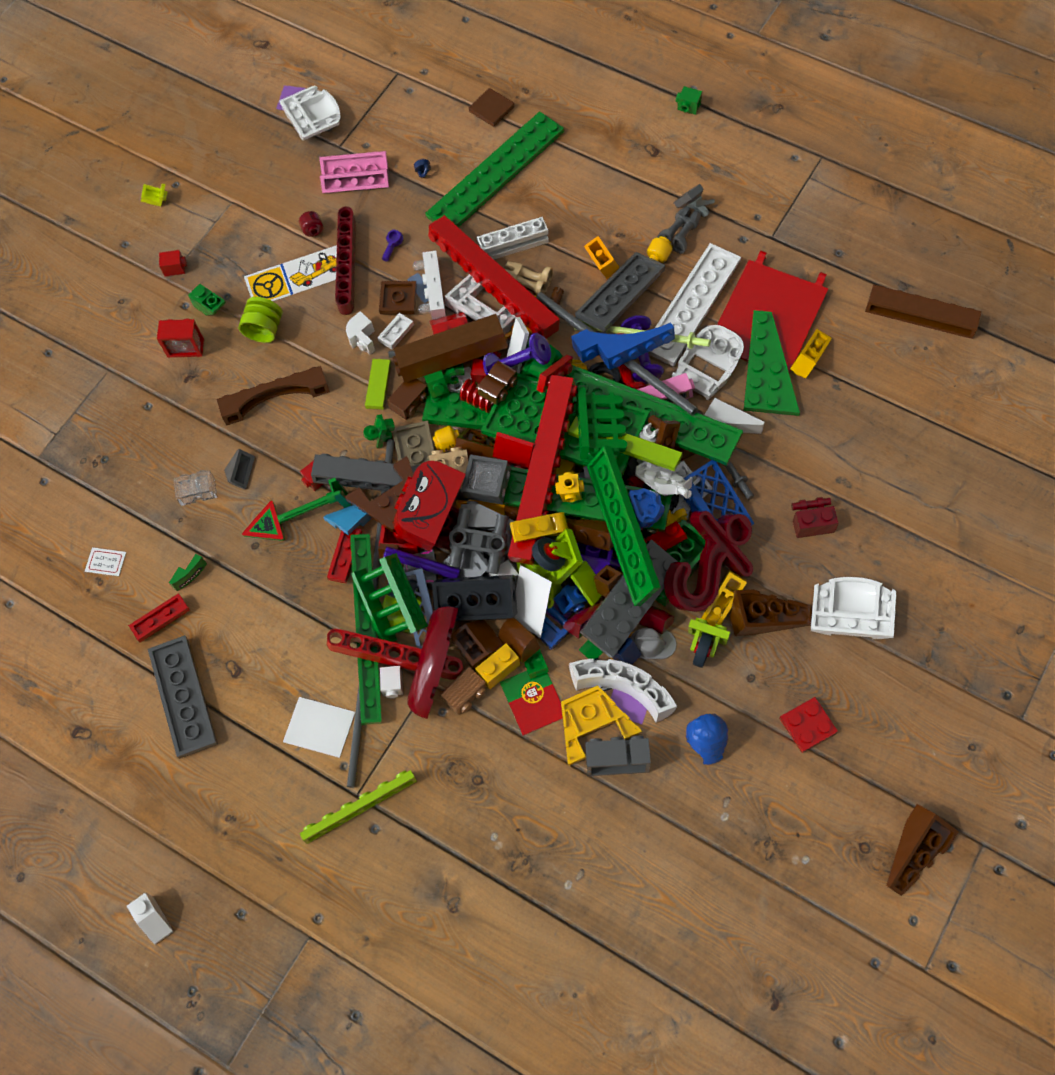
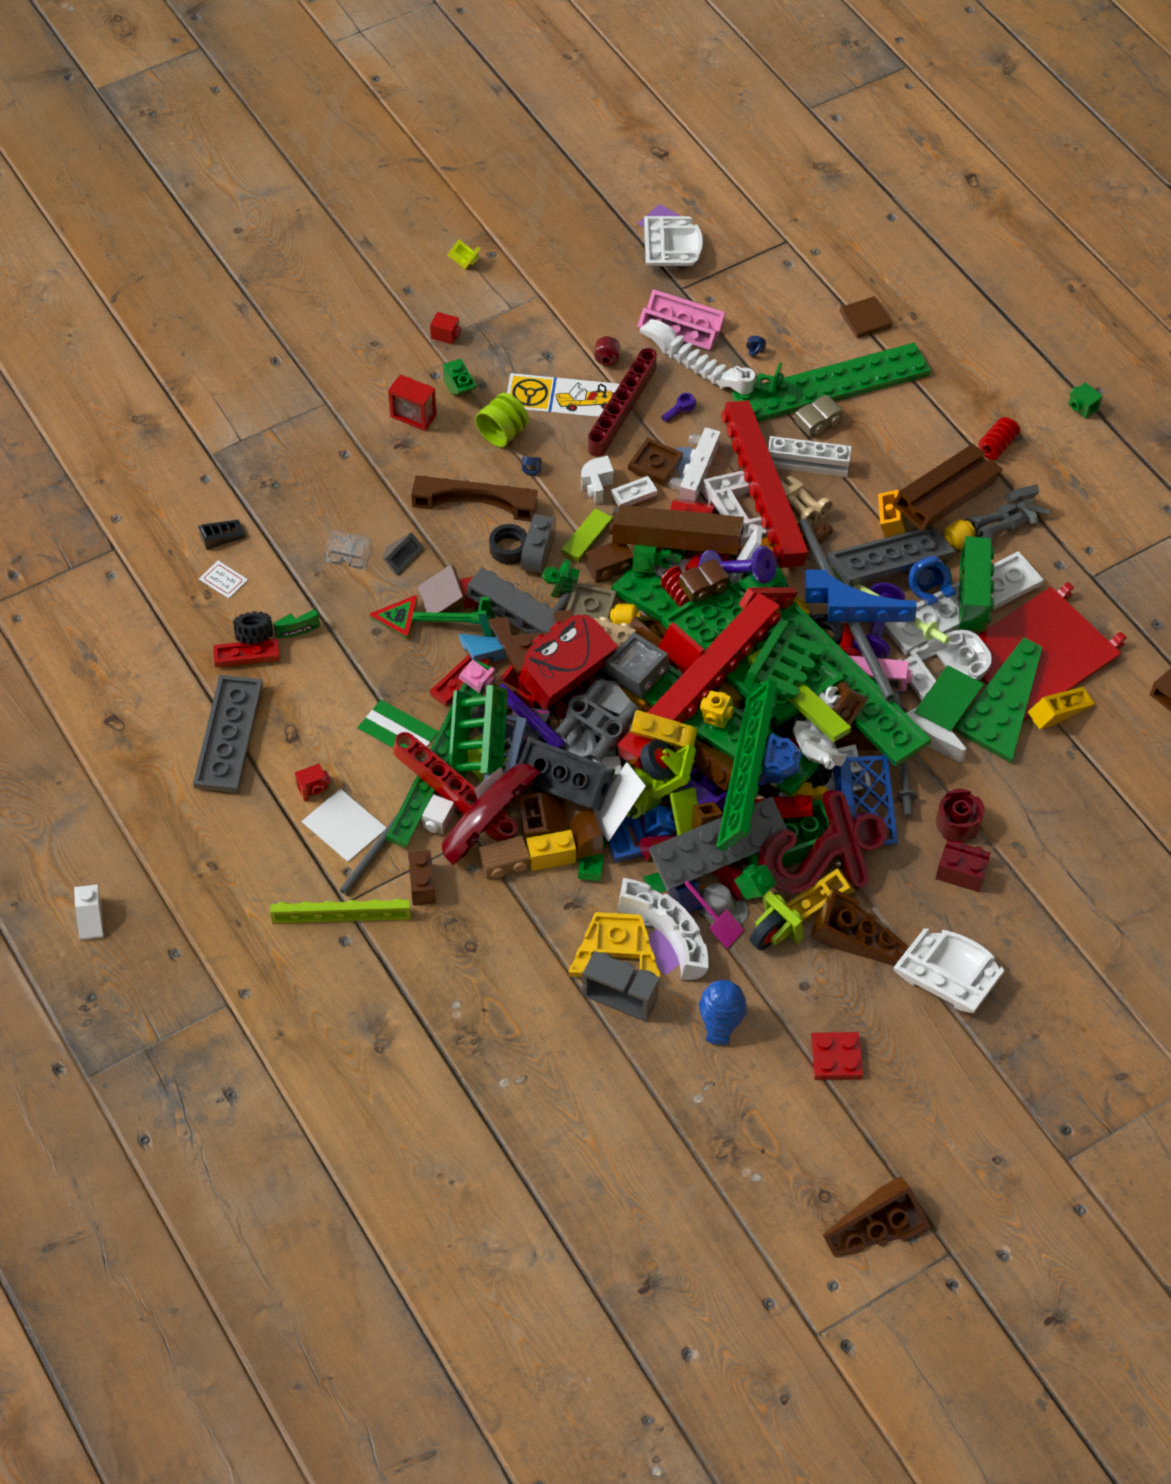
camera: 20 degrees right, 10 degrees down
red sticker [500,671,563,735] -> none
none -> black slope [198,519,246,550]
none -> black tyre [233,611,273,644]
none -> red brick [294,763,331,802]
none -> green sticker [357,700,439,748]
none -> reddish brown brick [408,850,436,905]
none -> tile [417,564,467,613]
none -> bright pink bracket [459,660,495,693]
none -> white sticker [474,767,503,798]
none -> black tyre [489,524,527,564]
none -> dark blue tile [521,456,542,475]
none -> dark grey brick [521,514,556,574]
none -> white piece [640,319,755,395]
none -> dark pink piece [685,881,744,949]
none -> green brick [734,864,777,900]
none -> green bracket [753,362,784,394]
none -> dark tan brick [795,395,843,437]
none -> reddish brown brick [892,443,1003,532]
none -> blue hair [908,556,956,606]
none -> green sticker [914,665,983,732]
none -> dark red brick [936,789,985,841]
none -> green brick [958,536,995,632]
none -> red piece [978,417,1021,460]

